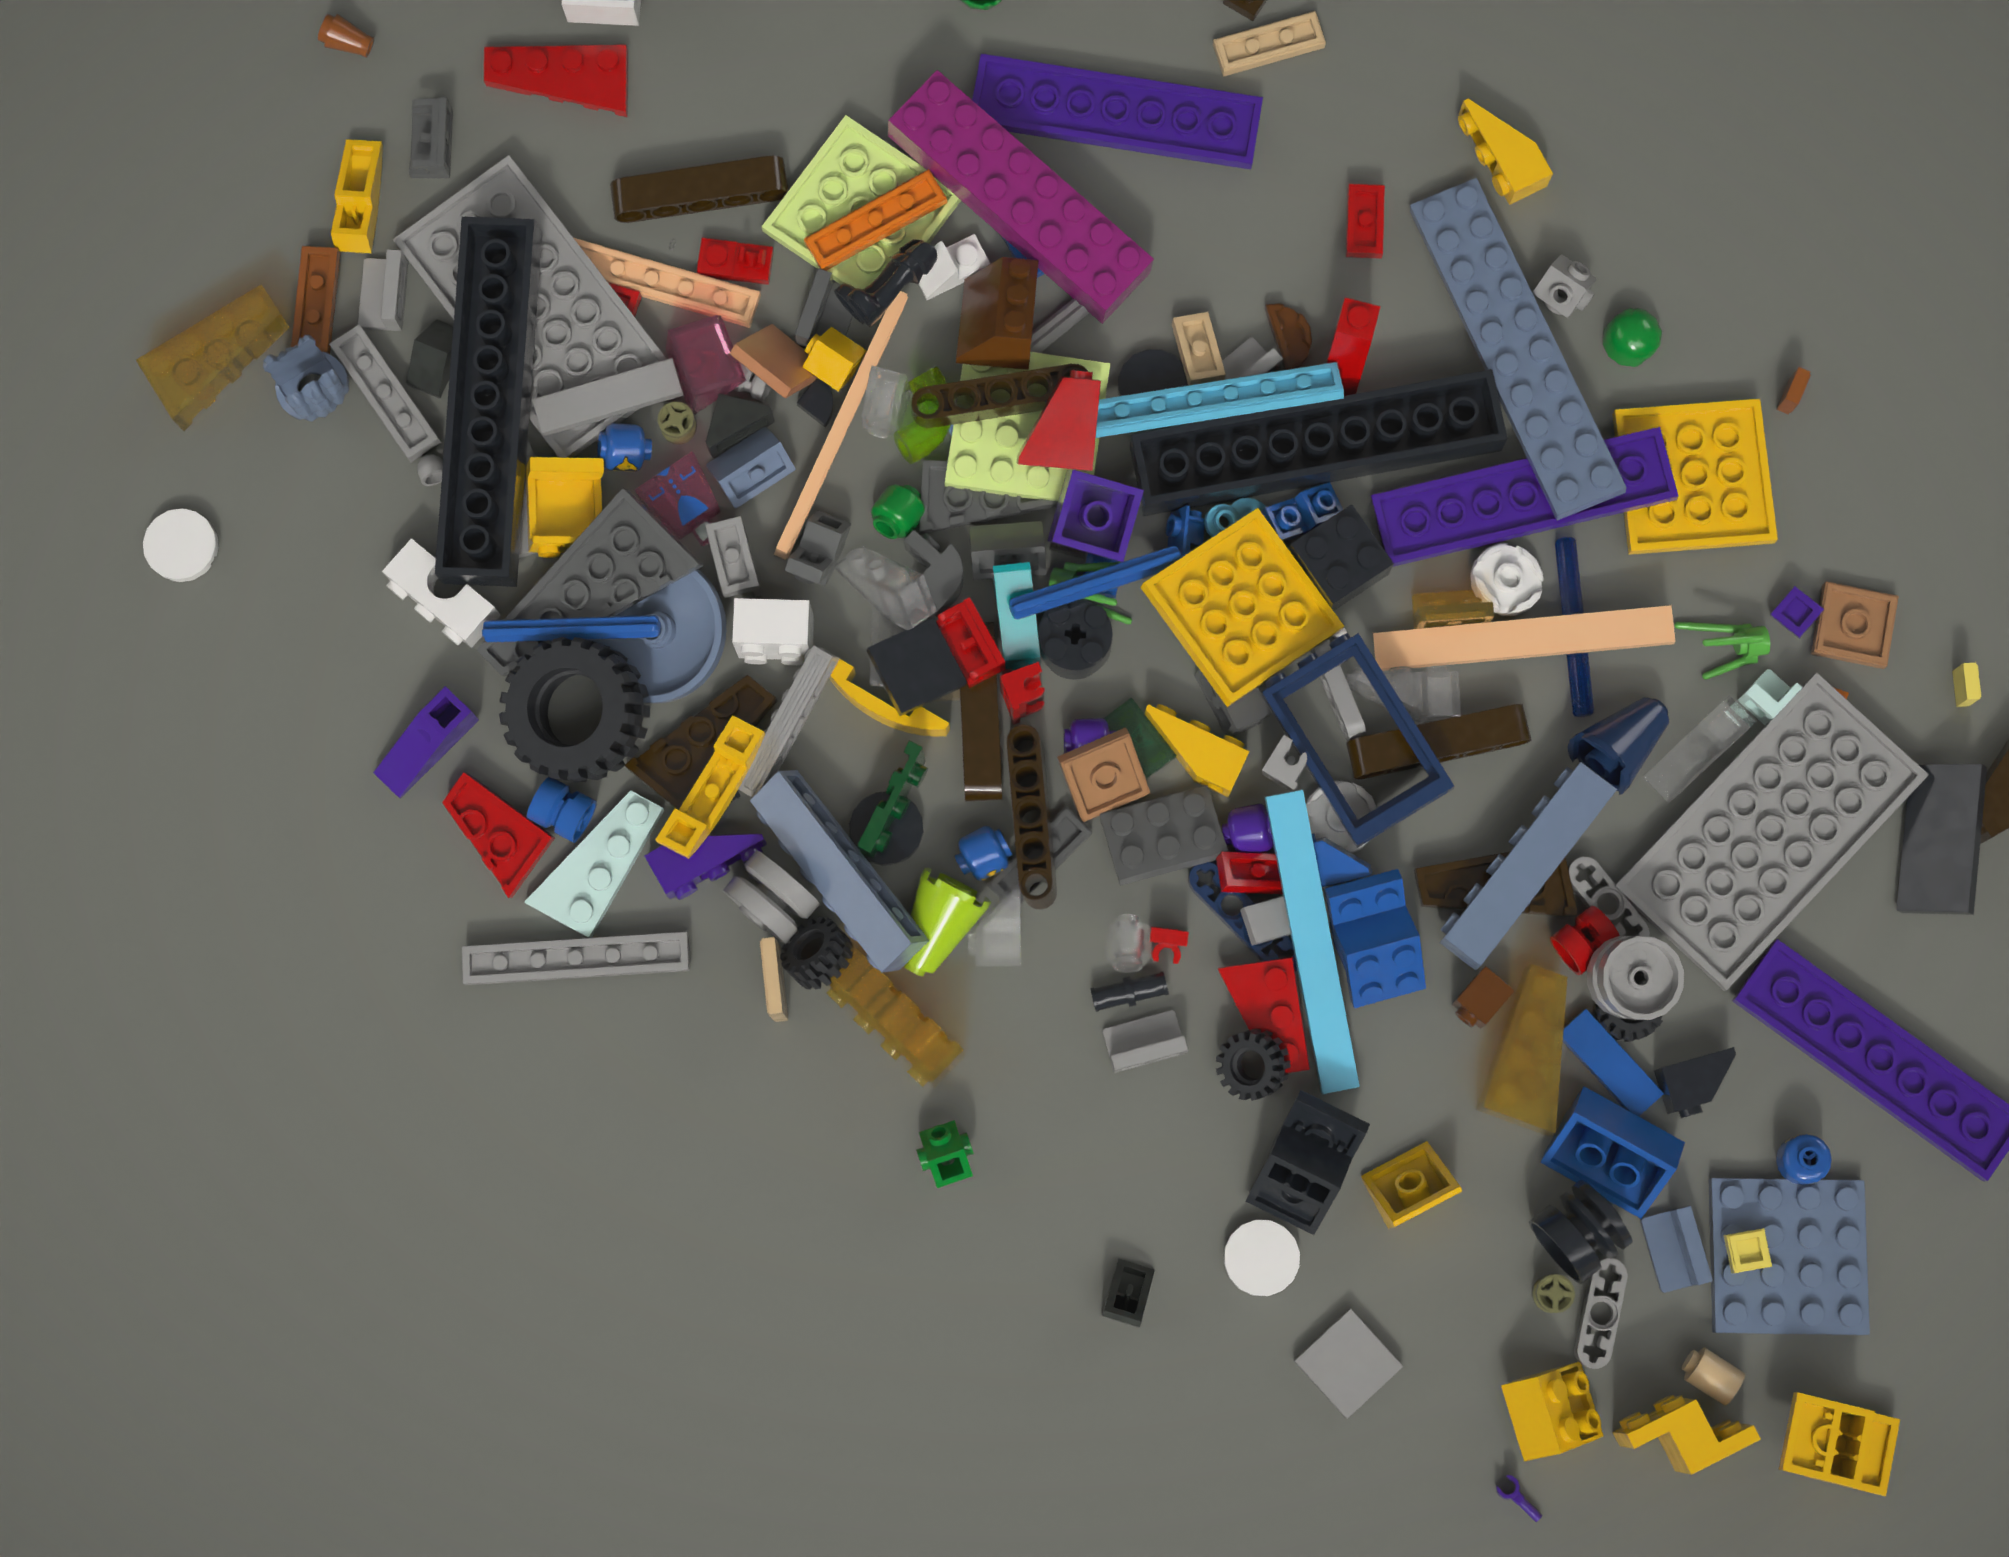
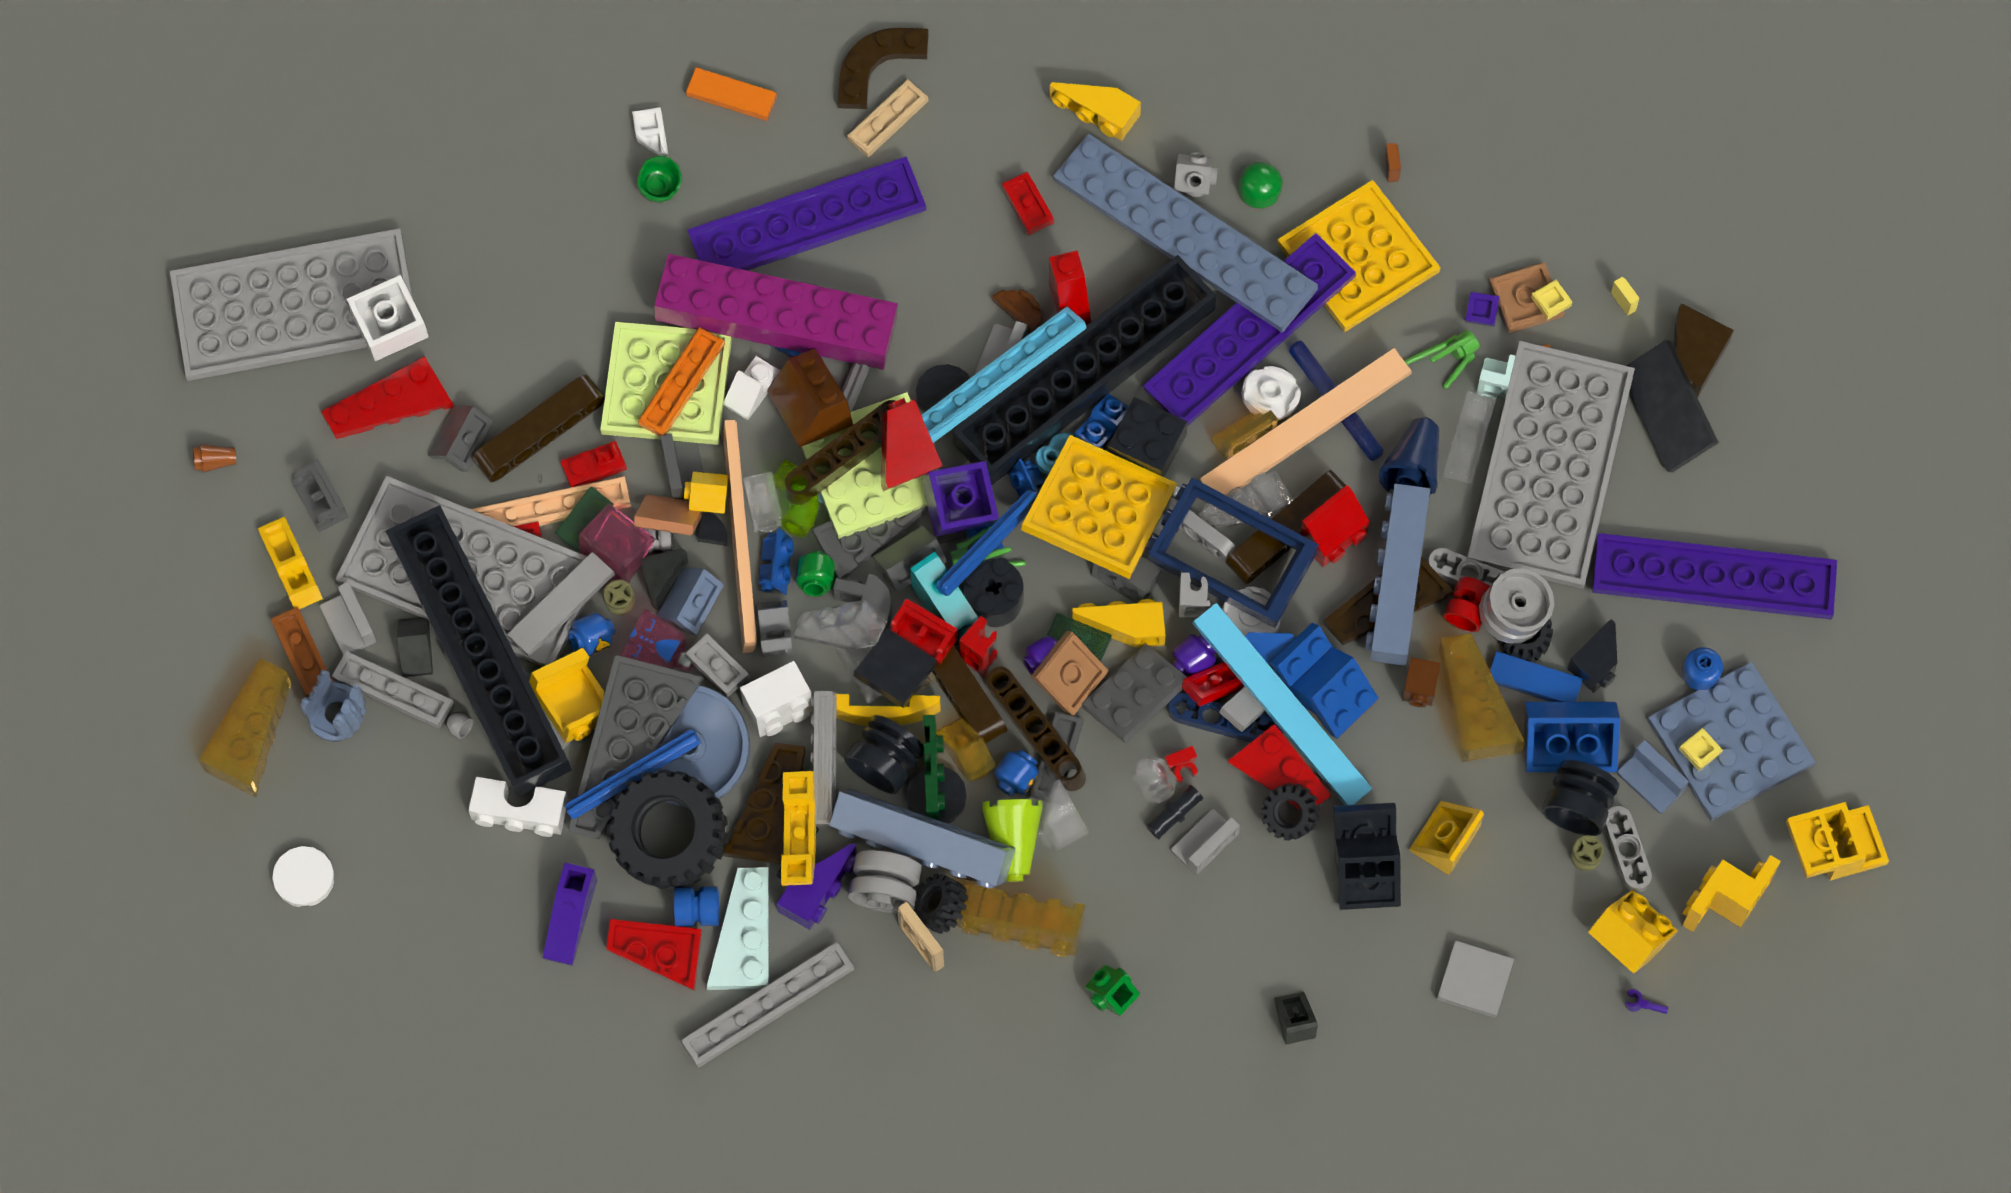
camera: 30 degrees left, 10 degrees down
black piece [834,239,937,327] -> none
tan plate [1172,312,1226,385] -> none
white tile [1224,1220,1300,1296] -> none
tan brick [1682,1347,1745,1406] -> none
none -> dark grey panel [428,406,494,472]
none -> clear green tile [555,486,615,552]
none -> blue hinge [758,528,794,595]
none -> black wheel [844,715,924,795]
none -> clear yellow slope [937,717,996,782]
none -> red slope [1300,485,1369,567]
none -> light yellow tile [1531,279,1573,320]

